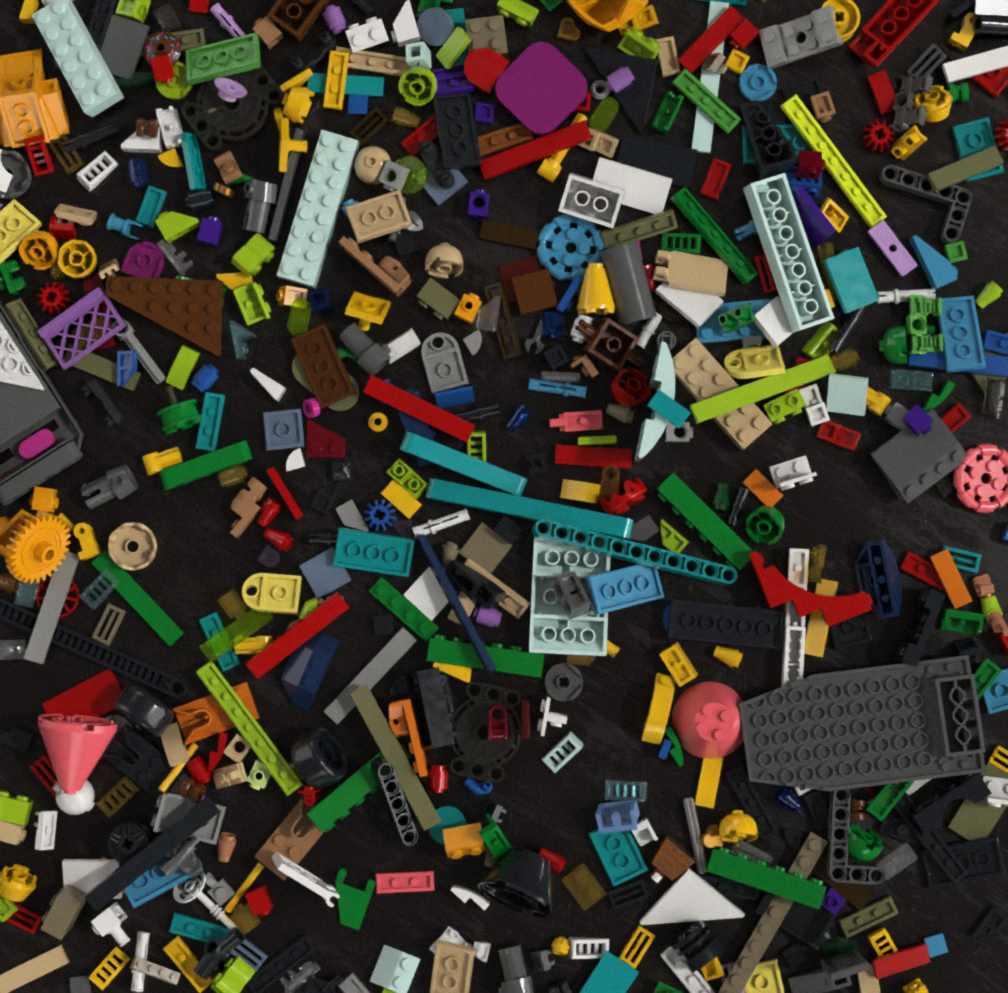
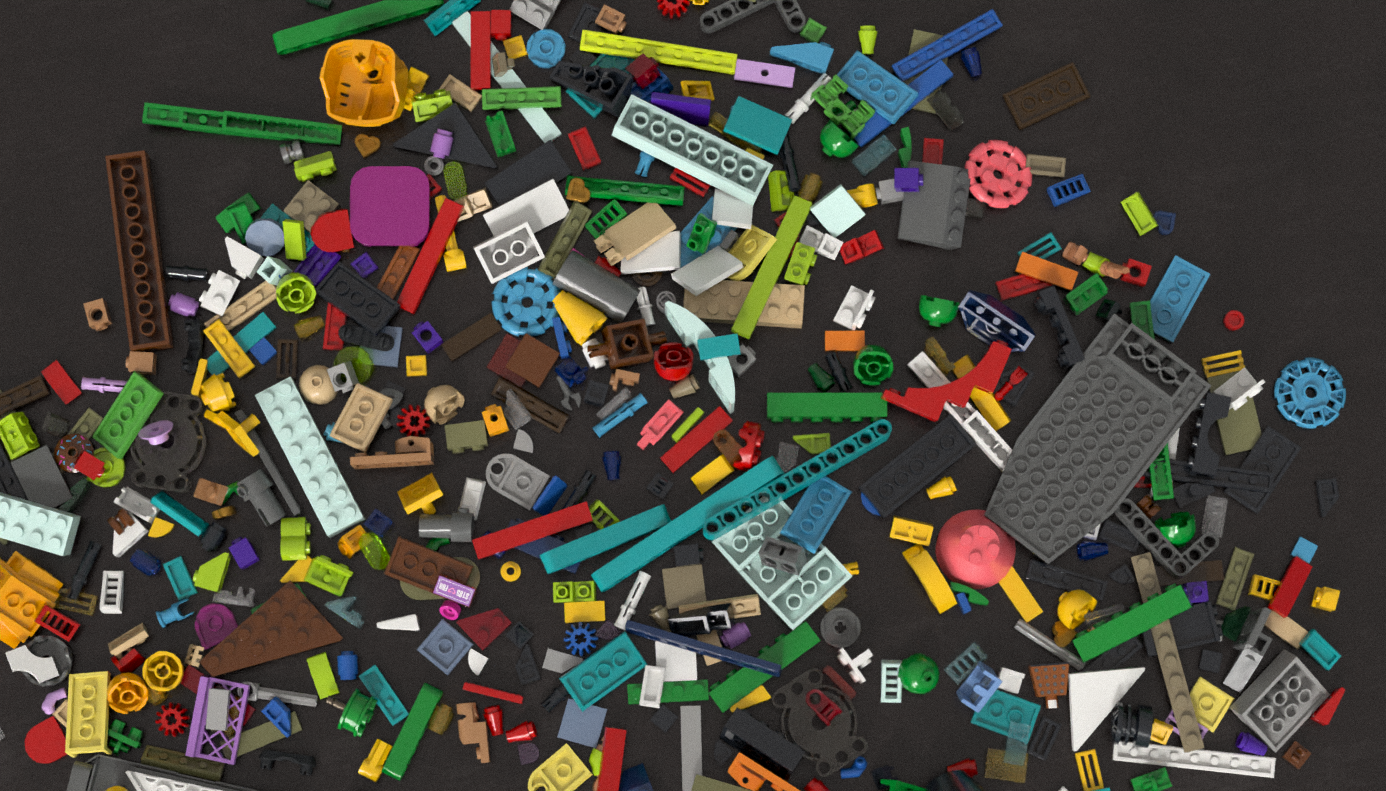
camera: 50 degrees left, 5 degrees down
none -> light grey tile [206,688,231,731]
none -> red gear [396,404,430,437]
none -> yellow tile [406,355,427,377]
none -> medium lavender tile [432,574,477,608]
none -> pearl gold tile [566,178,590,203]
none -> white tile [639,665,666,708]
none -> white tile [671,246,743,296]
none -> green cylinder [898,653,940,694]
none -> green cylinder [919,295,959,327]
none -> red piece [994,366,1028,401]
none -> clear light blue slope [1003,721,1031,766]

